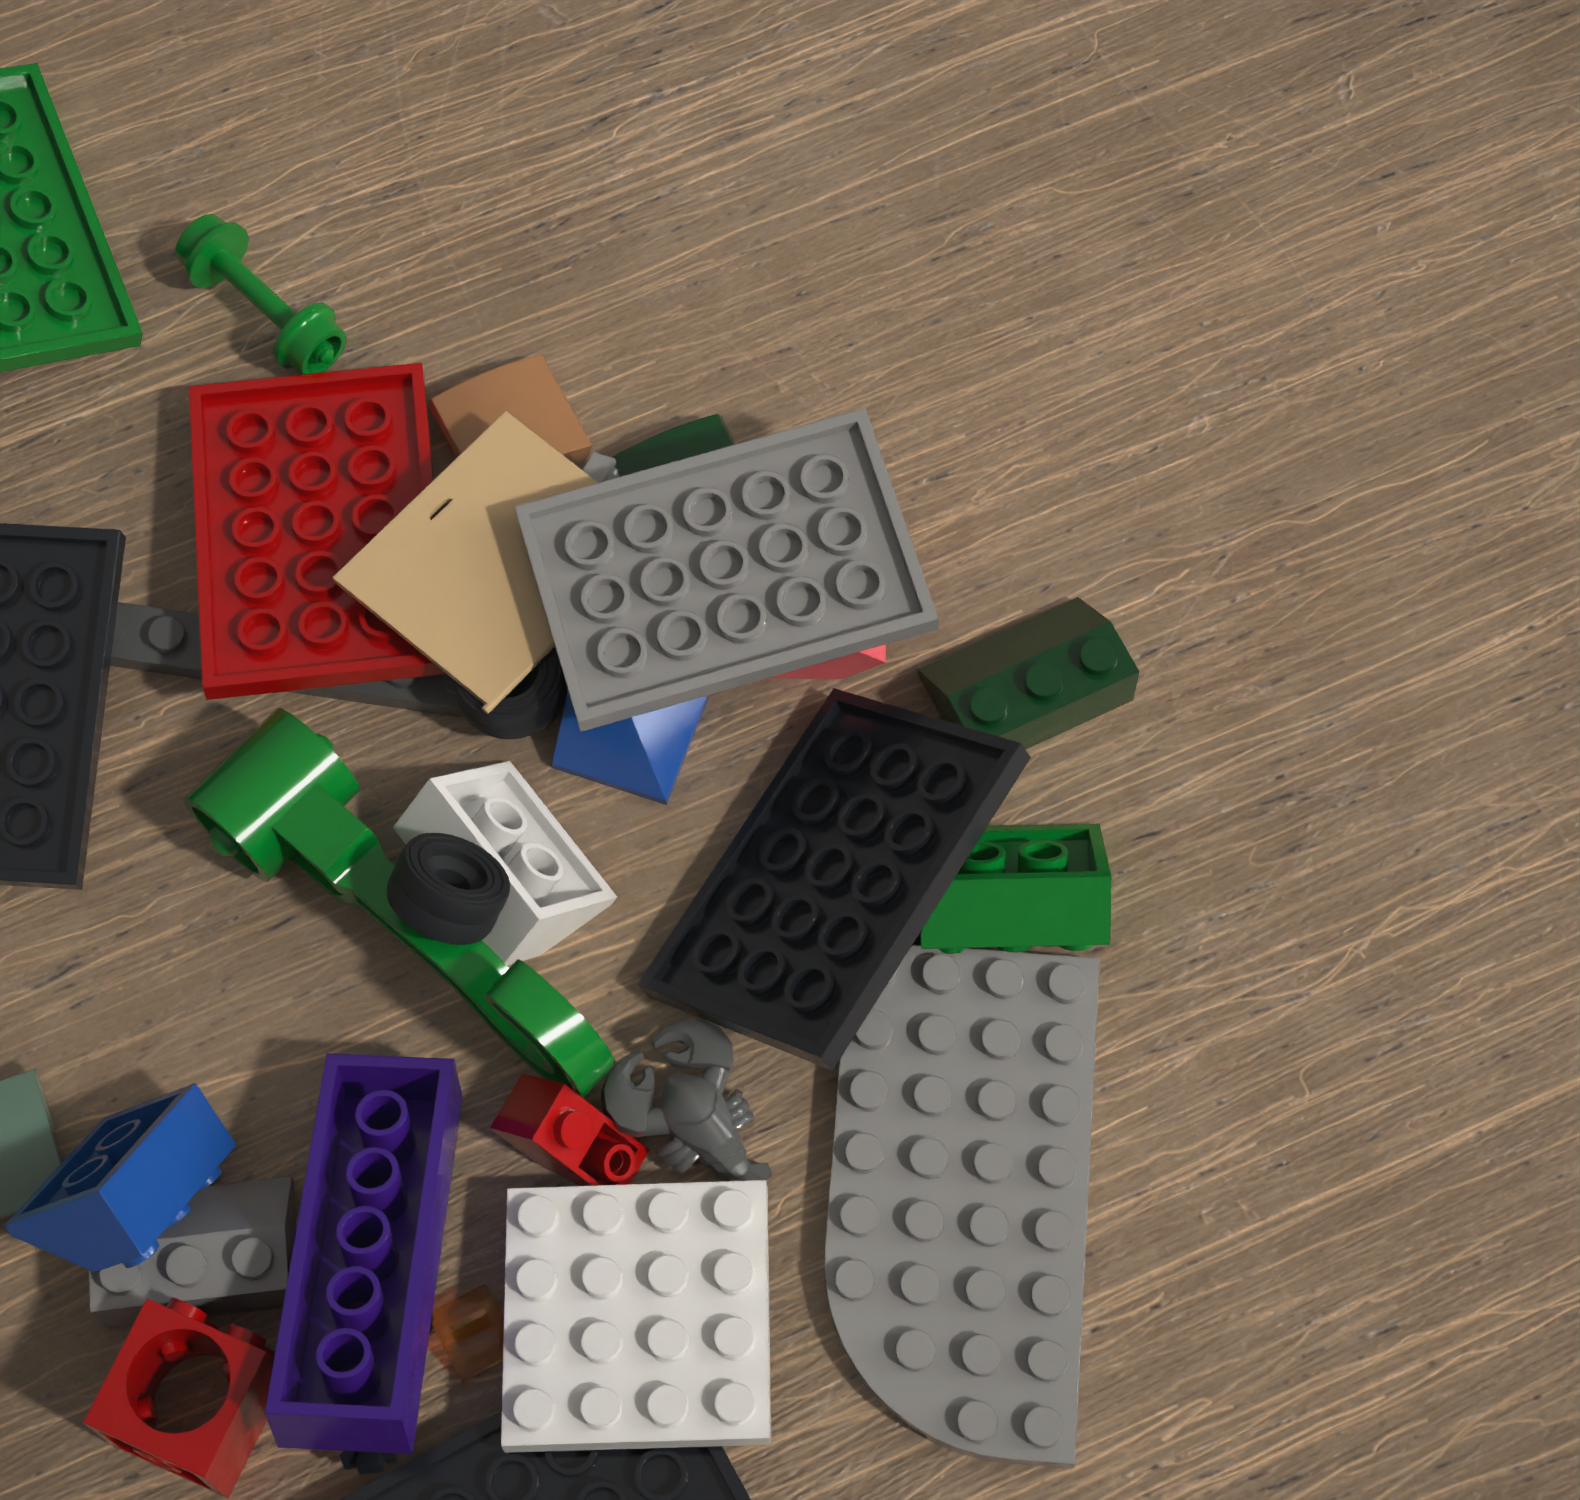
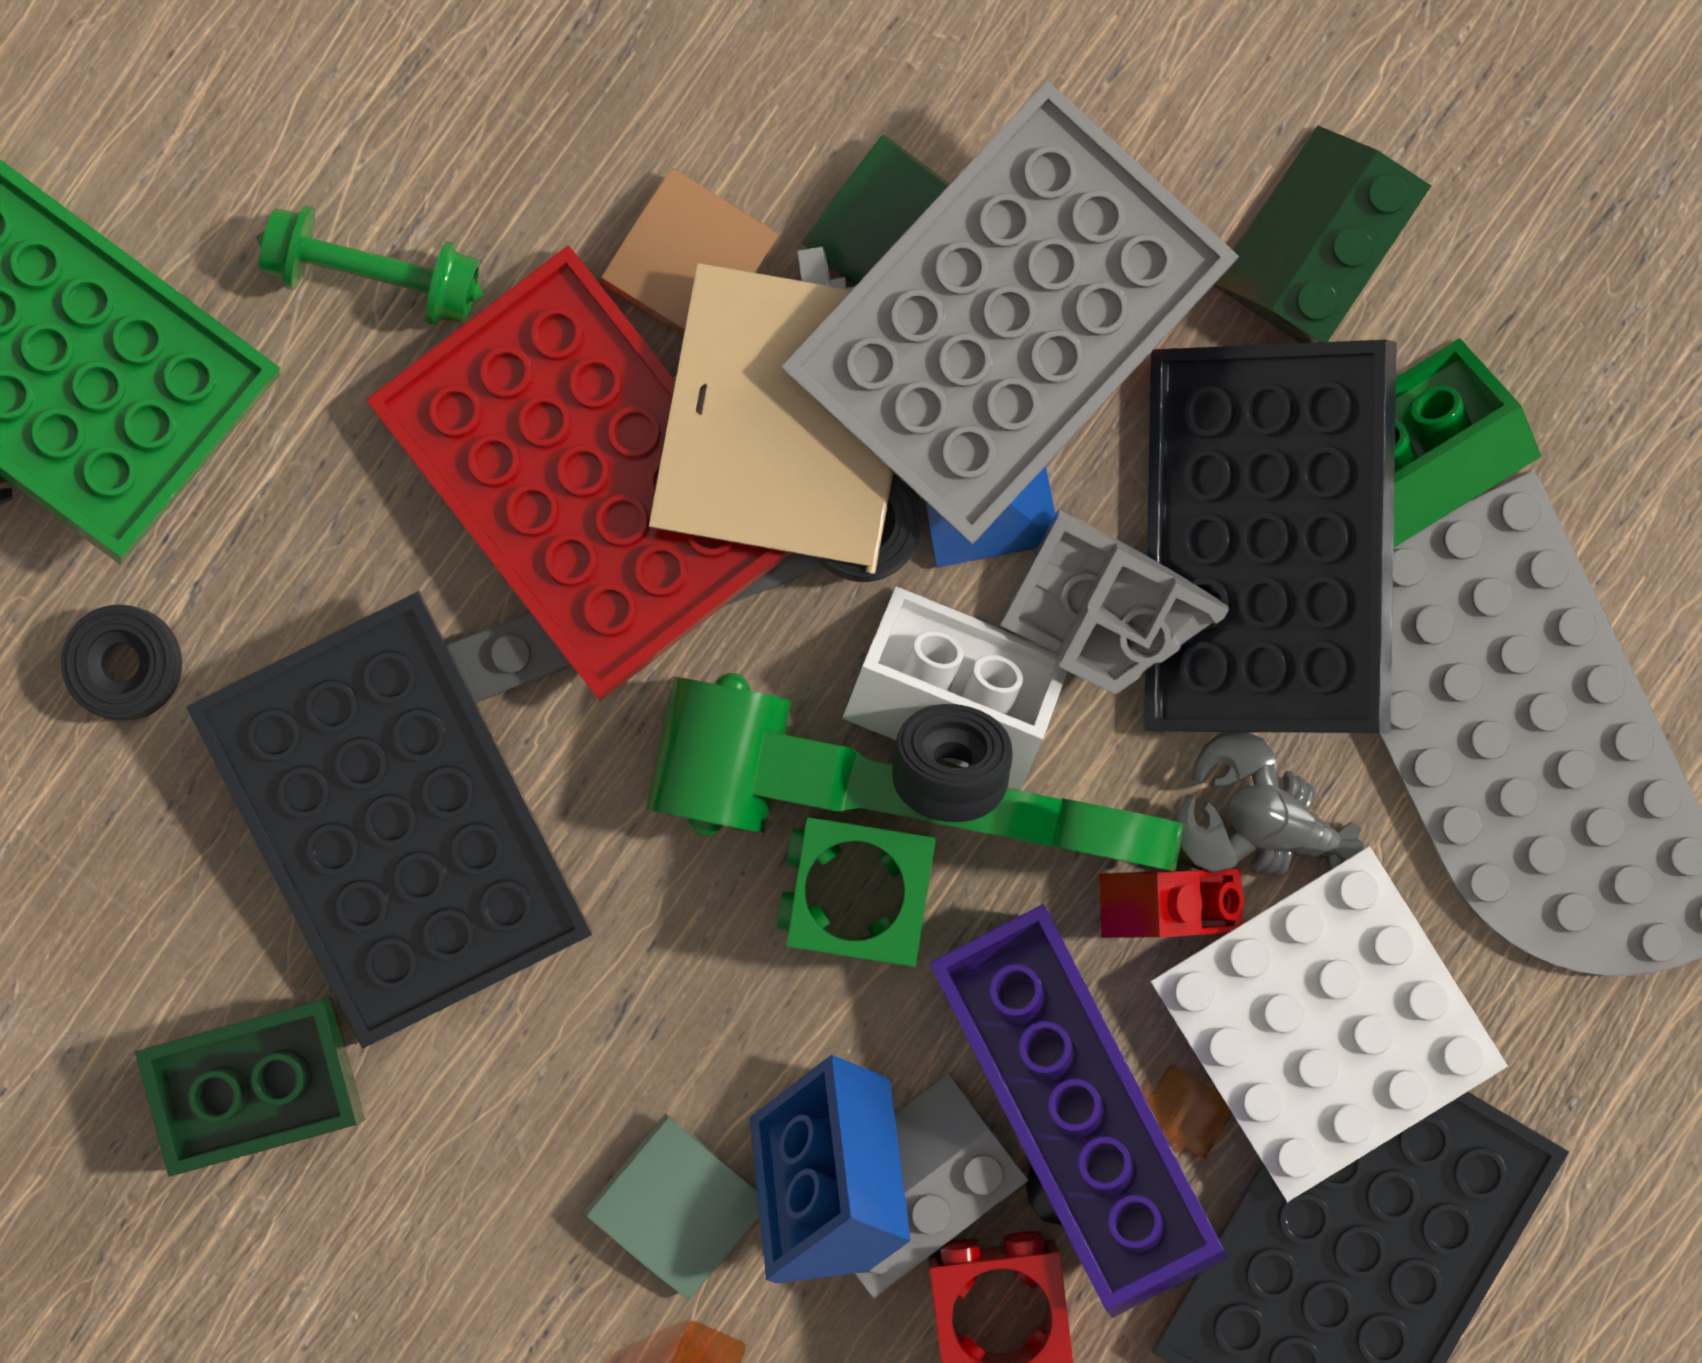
camera: 30 degrees left, 20 degrees up
none -> green brick [776,817,936,967]
none -> light grey slope [1000,509,1229,695]

